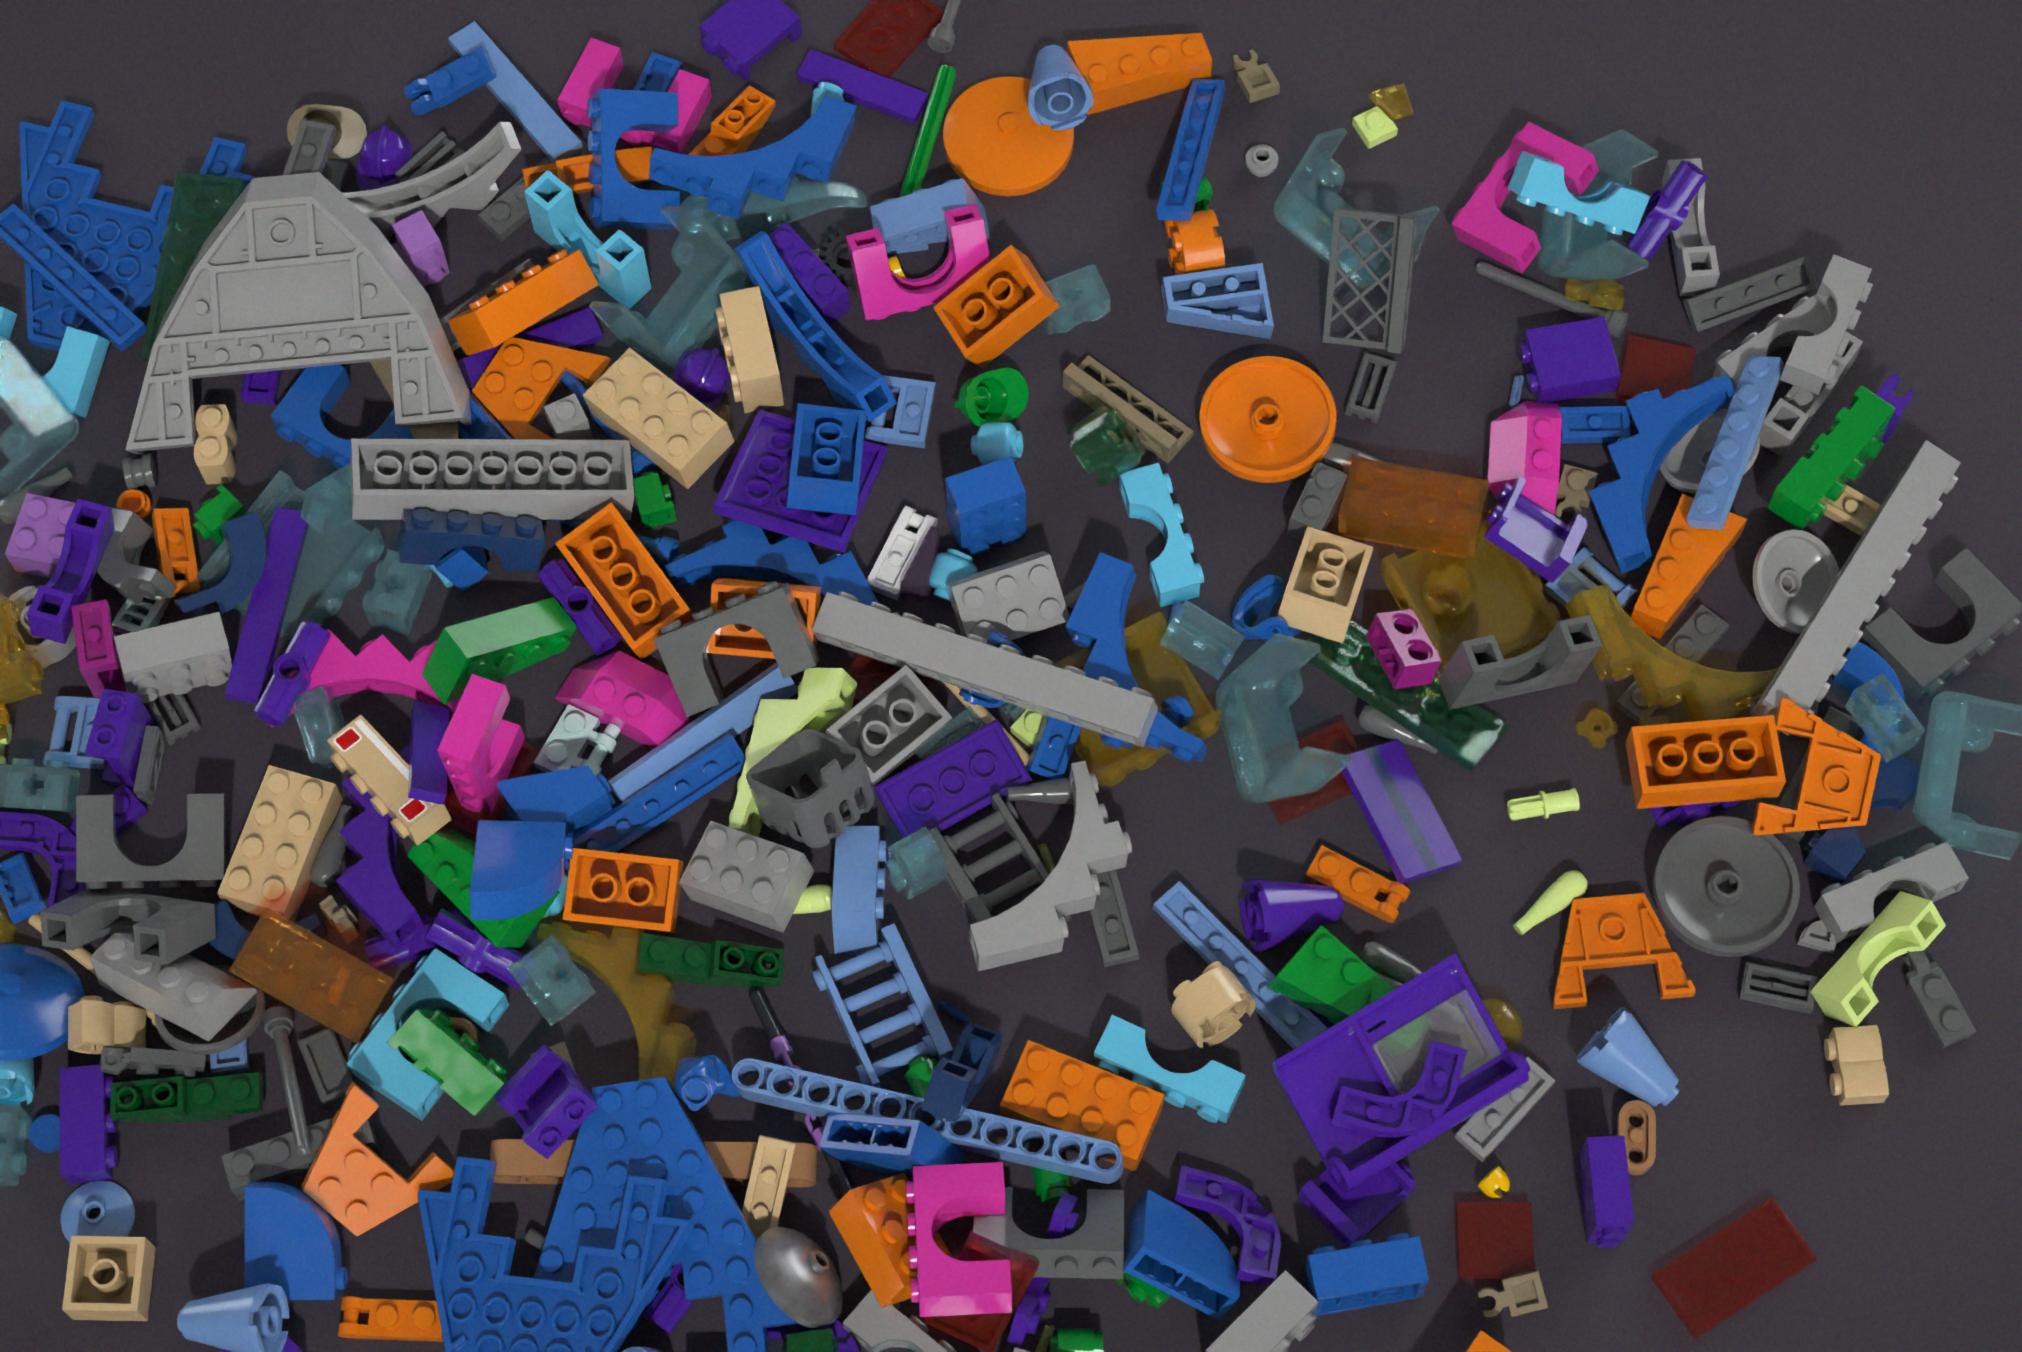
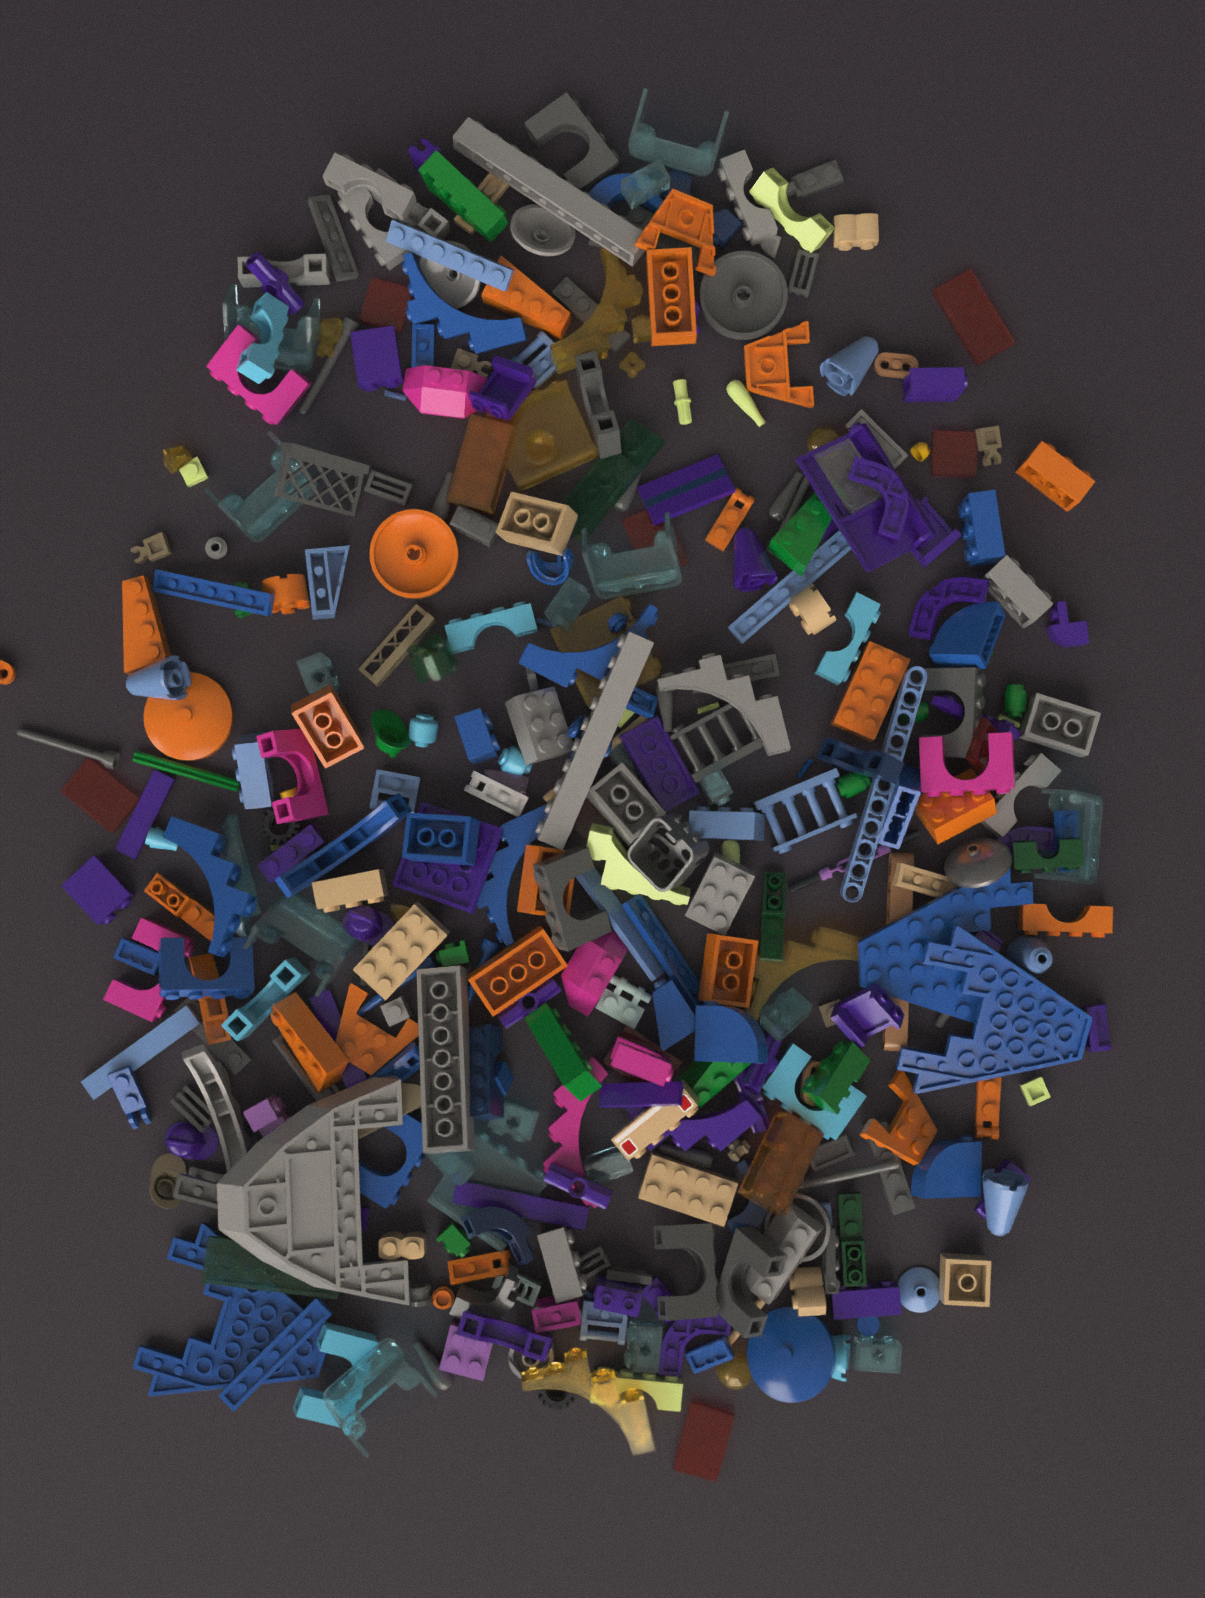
camera: 90 degrees left, 20 degrees up
blue animal [674,1055,740,1111] -> none
magenta brick [1366,609,1442,689] -> none

